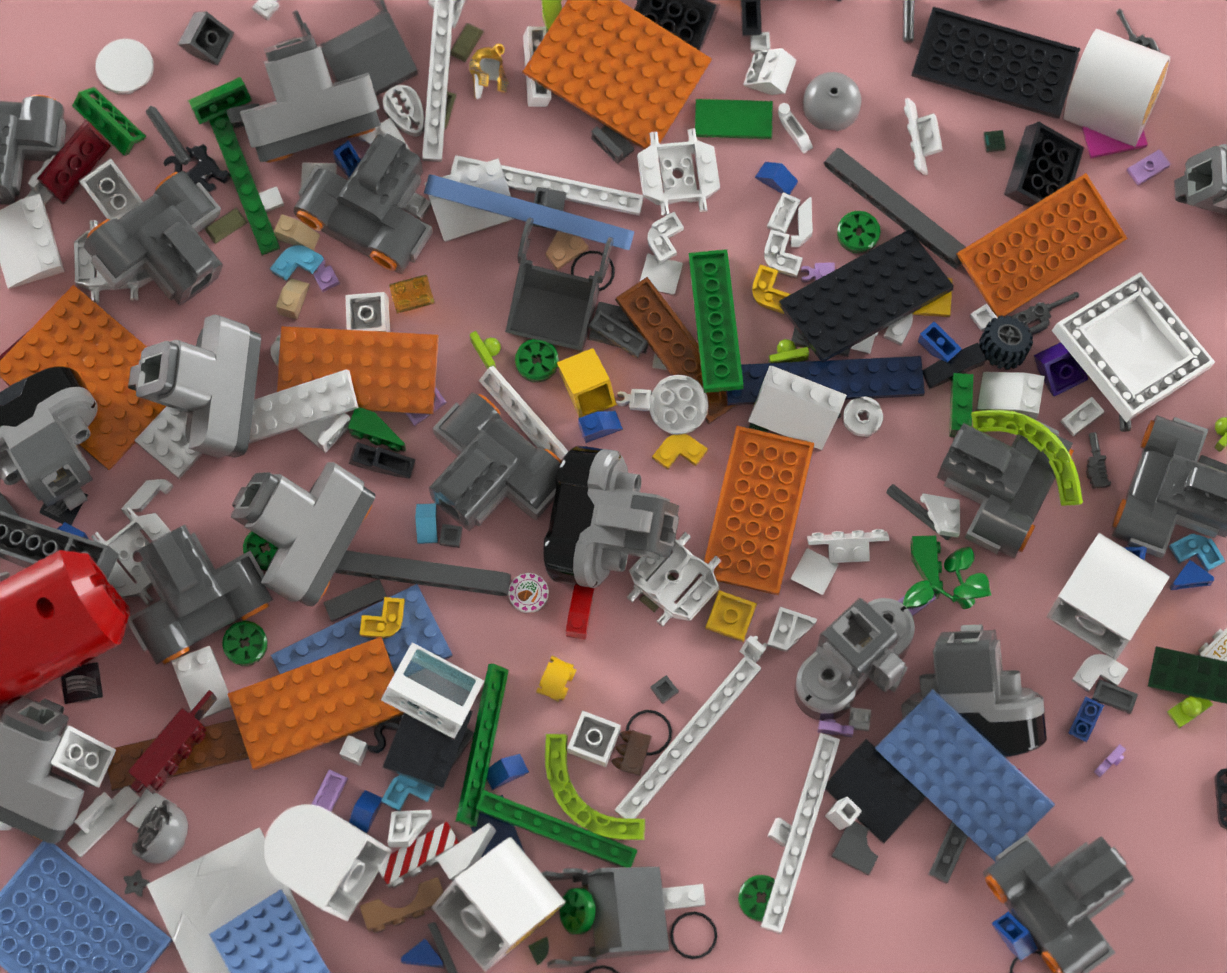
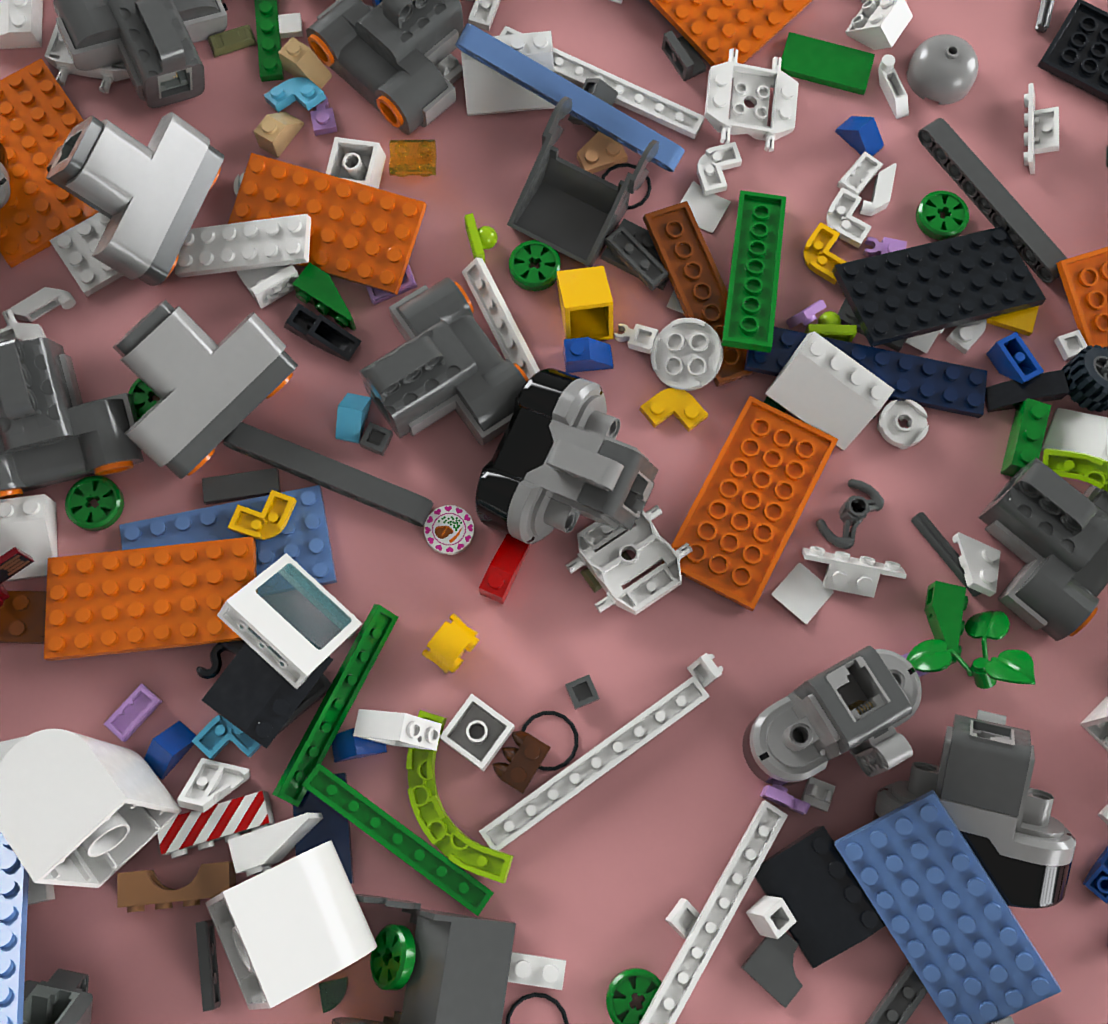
camera: 10 degrees right, 0 degrees up
white brick [340,735,368,766] -> none
blue slope [401,939,444,968] -> none
yellow plate [705,590,757,642] -> none
white wing [767,607,817,652] -> none
none -> white window [353,709,442,751]
none -> lavender plate [786,299,827,329]
none -> dark grey piece [816,479,884,549]

